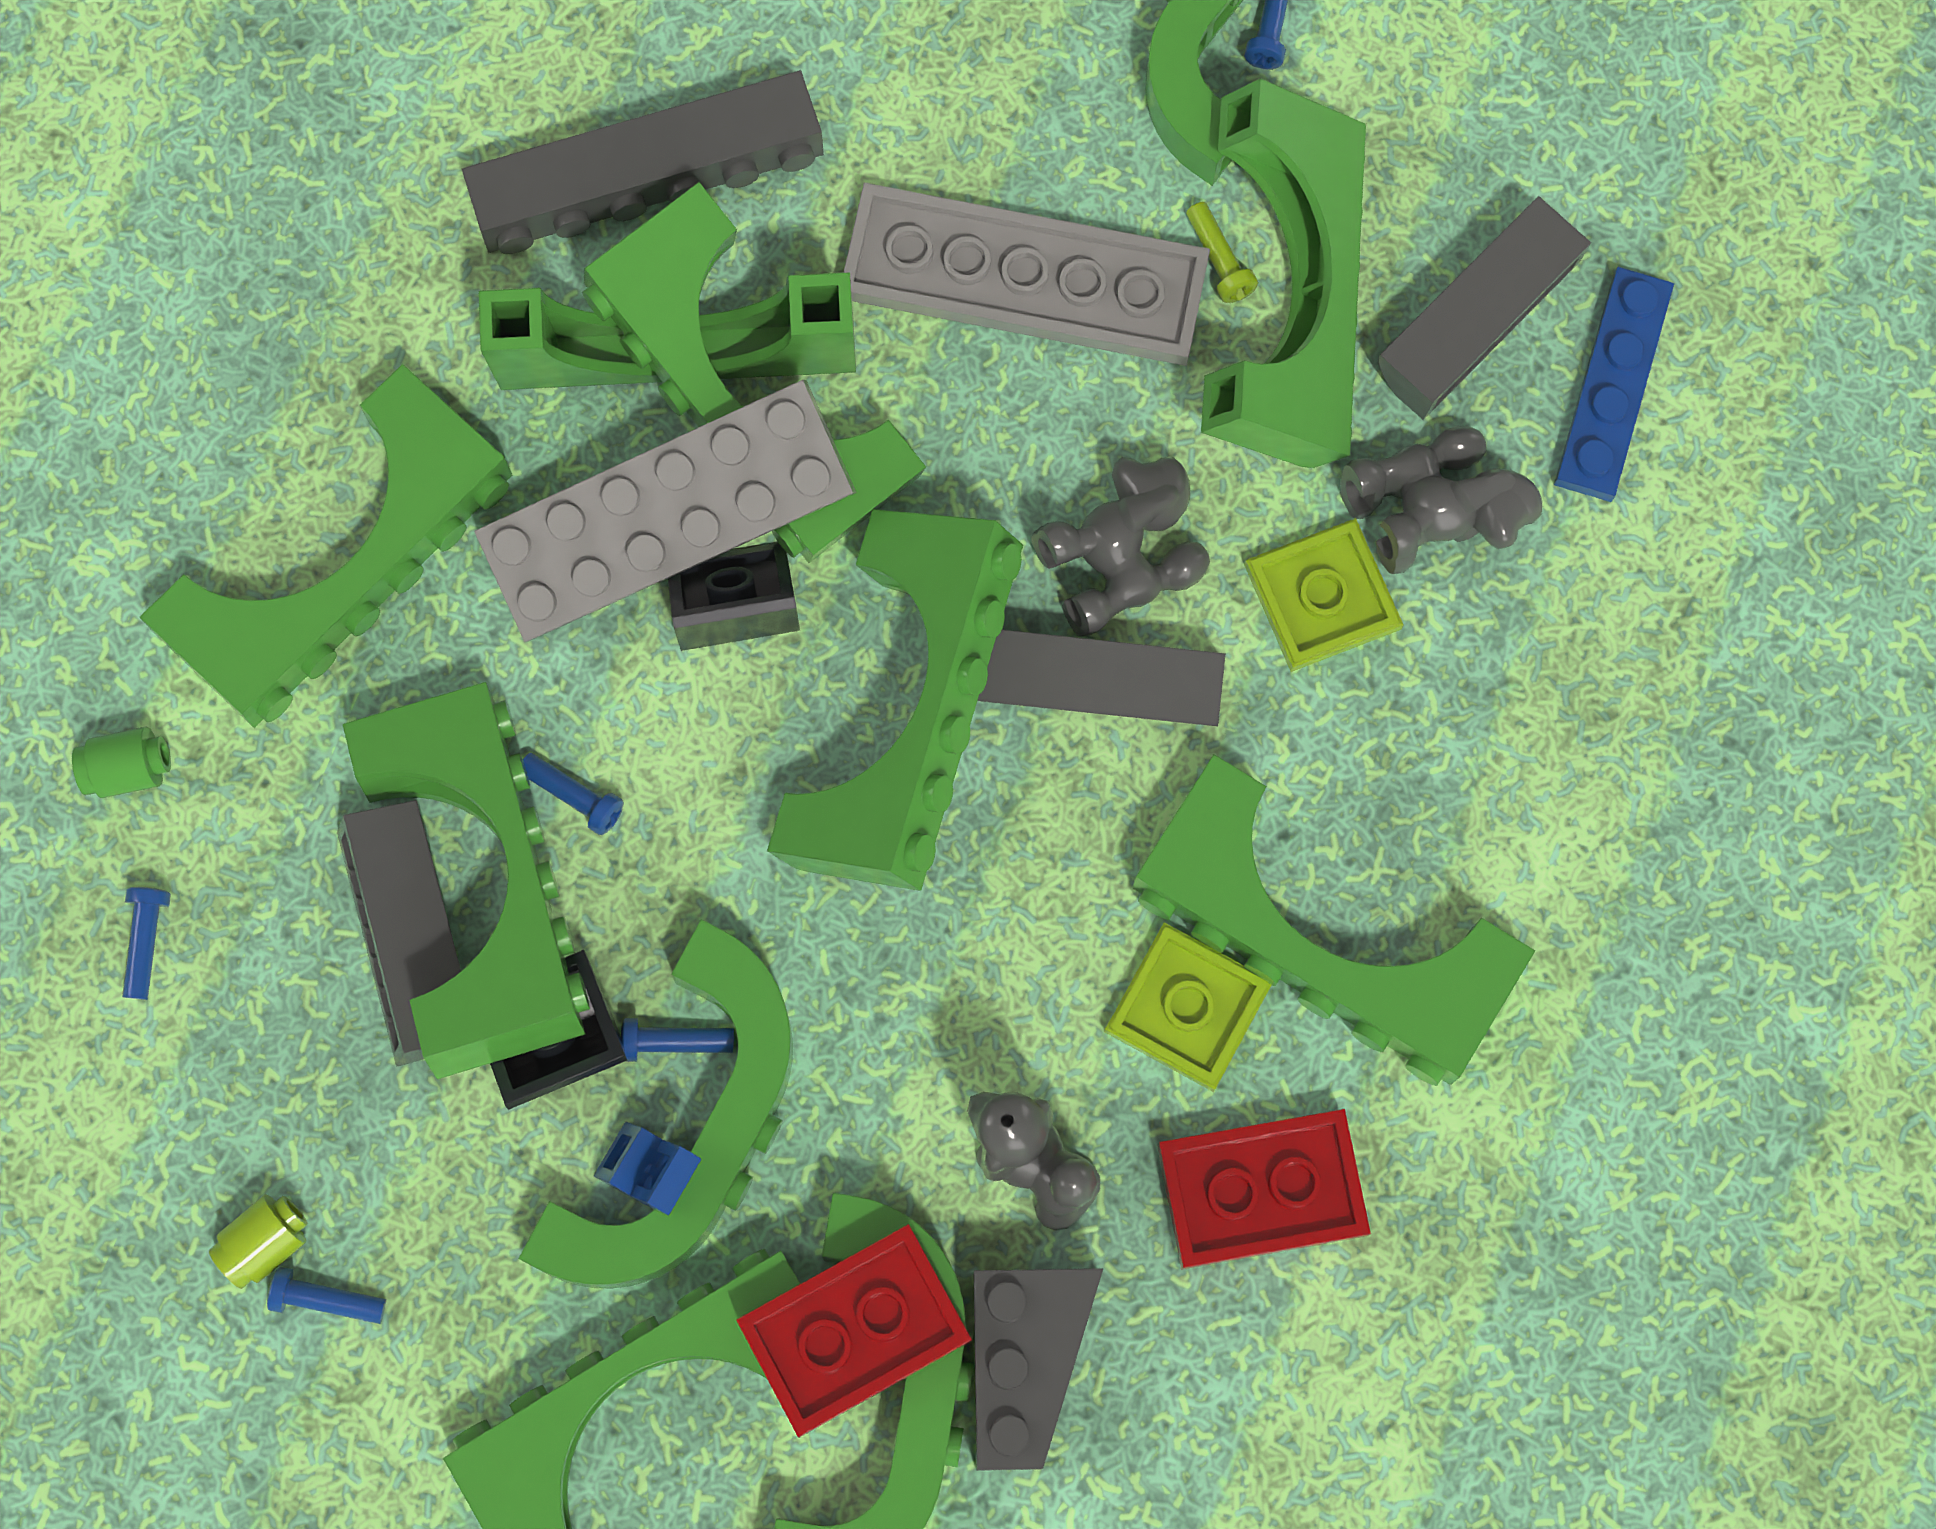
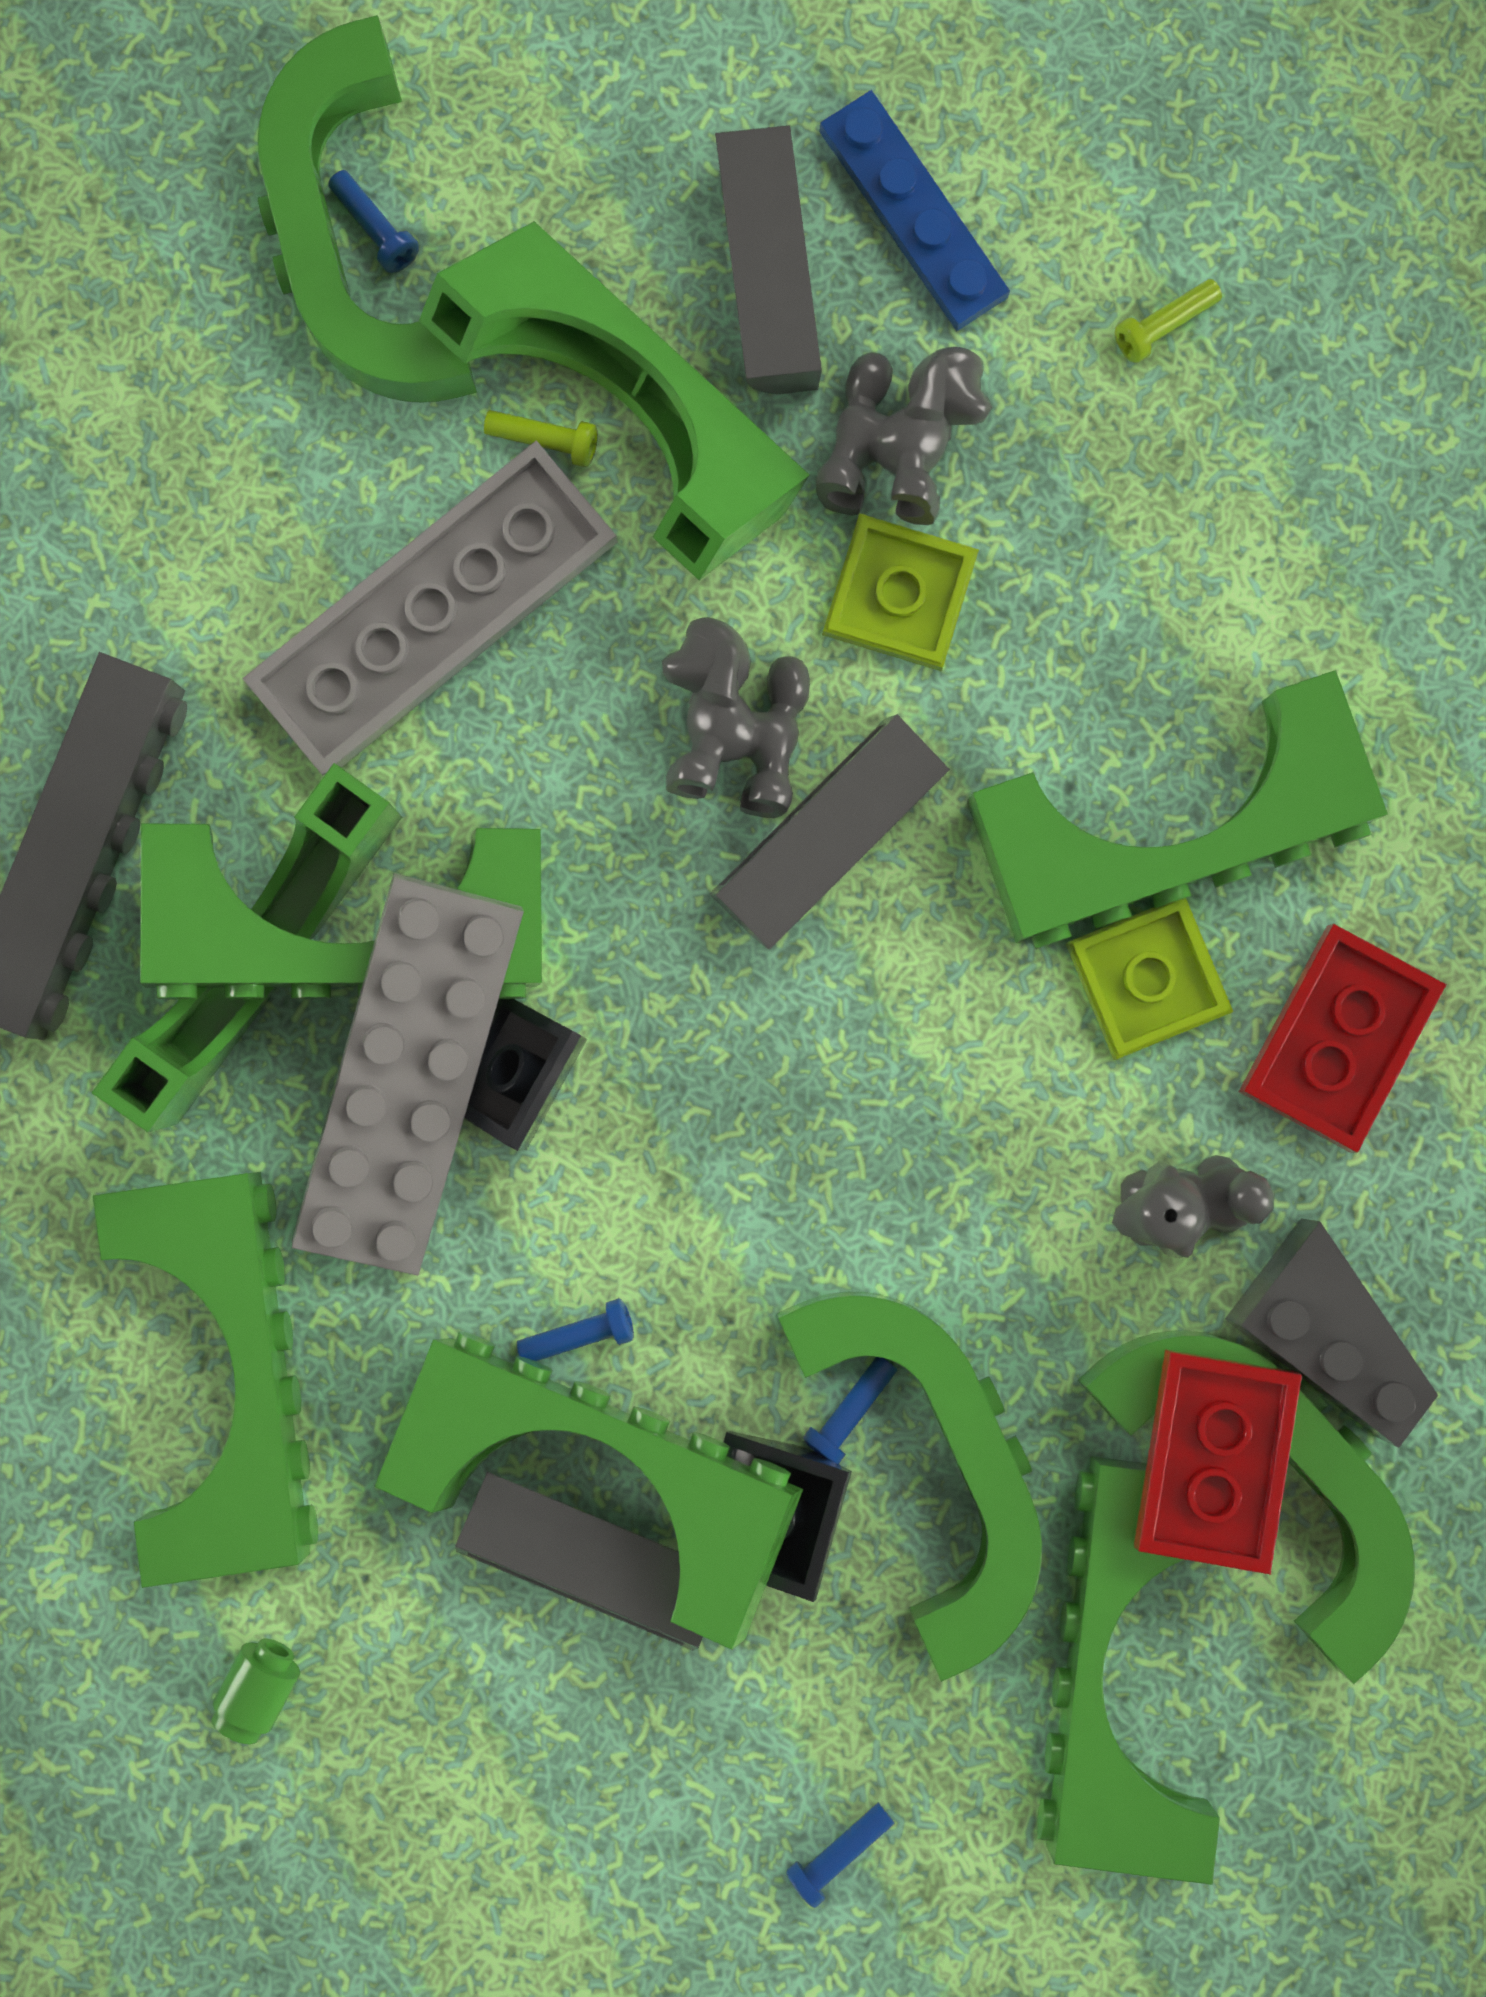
camera: 50 degrees left, 10 degrees up
blue piece [122,887,171,1000] -> none
lime brick [209,1194,308,1289] -> none
blue slope [594,1121,701,1216] -> none
bright green arch [767,509,1023,891] -> none
none -> lime piece [1114,279,1222,363]

